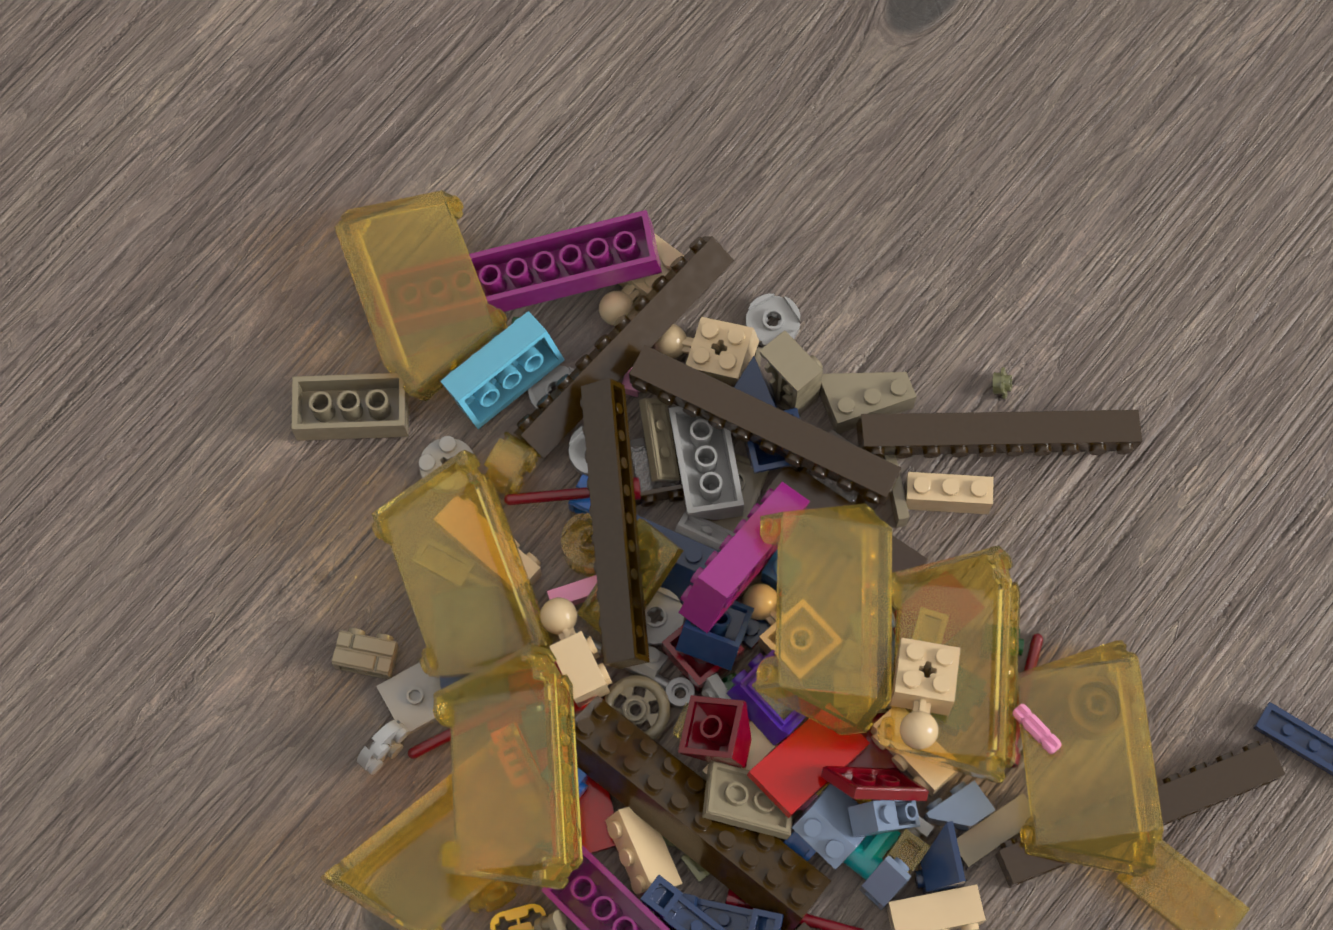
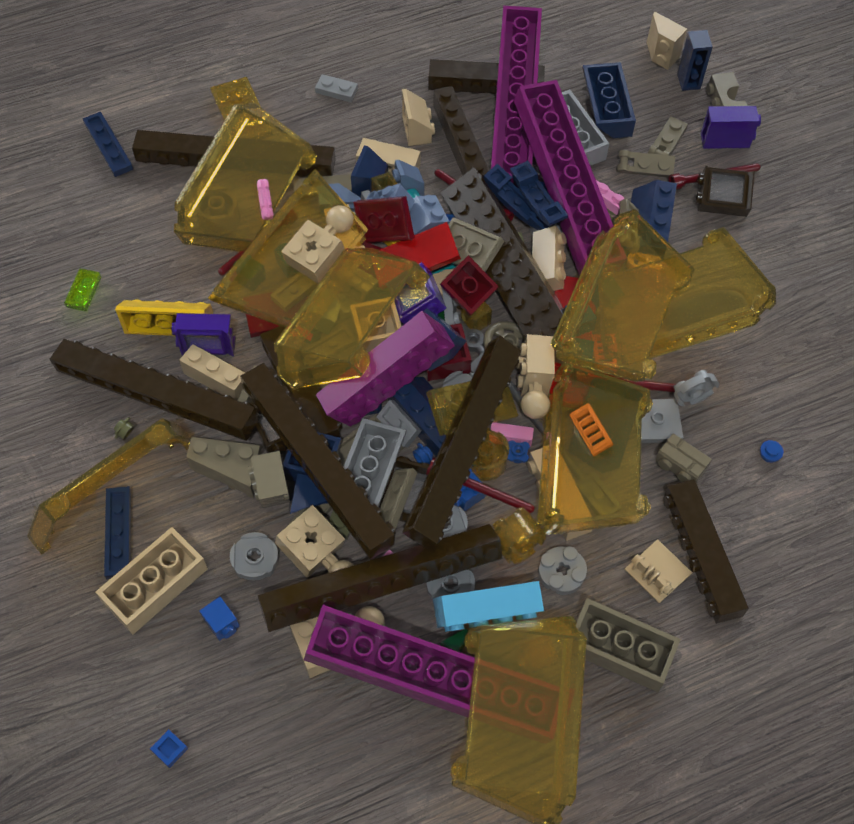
camera: 155 degrees left, 10 degrees down
none -> clear yellow windscreen [27,418,191,555]
none -> clear neon green plate [64,268,101,311]
none -> tan brick [96,527,208,635]
none -> dark blue plate [104,486,131,580]
none -> yellow slope [115,299,213,336]
none -> blue plate [150,729,188,768]
none -> dark purple window [172,313,236,357]
none -> blue brick [200,597,240,641]
none -> blue plate [413,443,433,464]
none -> blue plate [506,440,530,463]
none -> orange slope [569,403,614,456]
none -> tan hinge [624,539,693,603]
none -> dark brown brick [663,479,749,624]
none -> blue plate [760,440,784,463]

